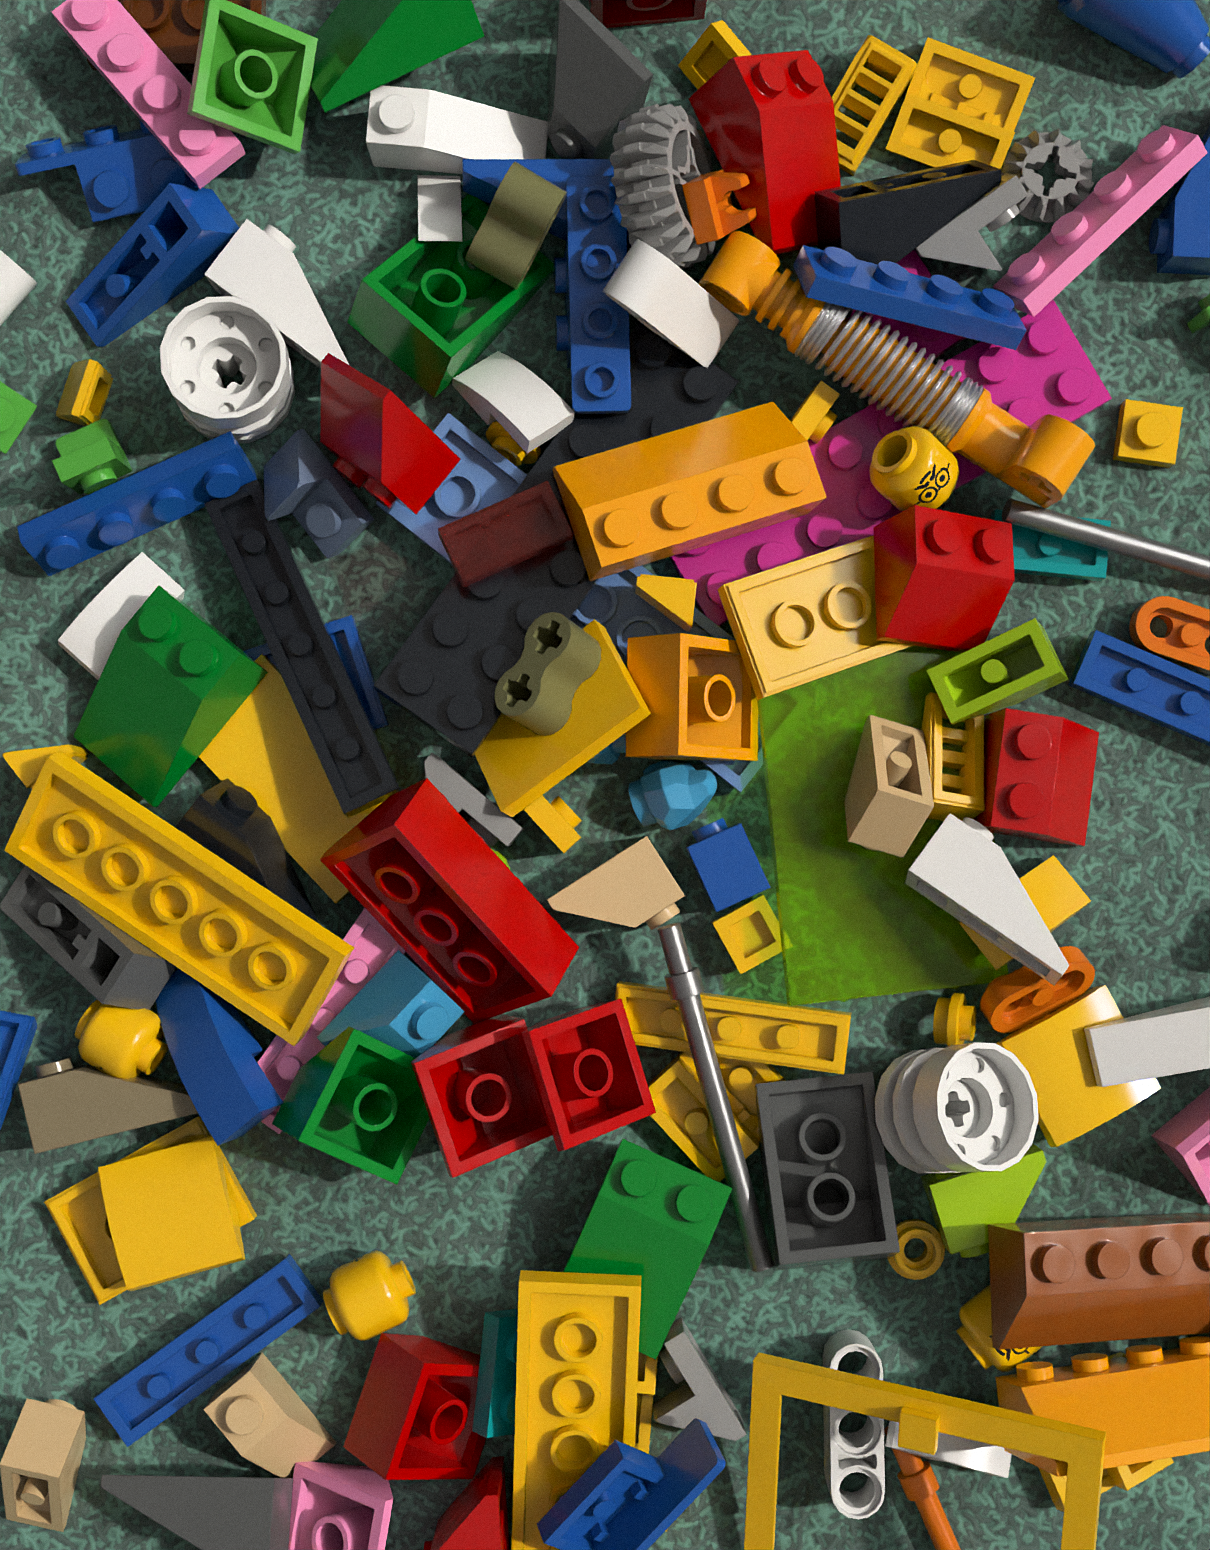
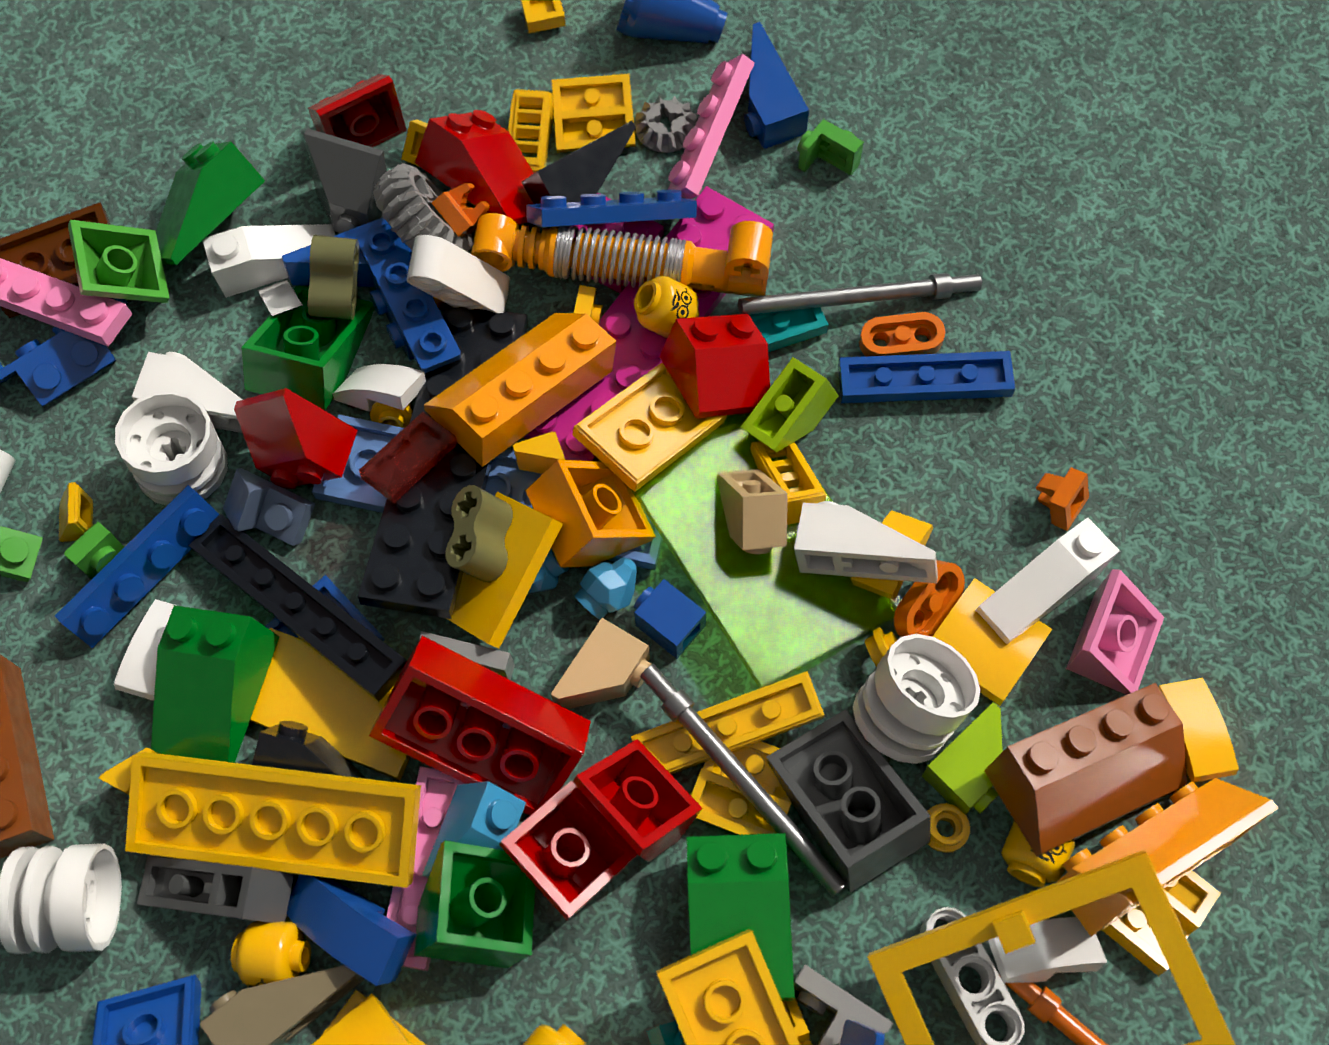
camera: 20 degrees left, 20 degrees down
blue slope [66,183,239,347] -> none
yellow plate [524,795,582,853] -> none
yellow plate [711,894,792,974] -> none
light grey slope [914,173,1028,271] -> none
red slope [973,708,1099,847] -> none
yellow plate [1113,399,1183,468] -> none

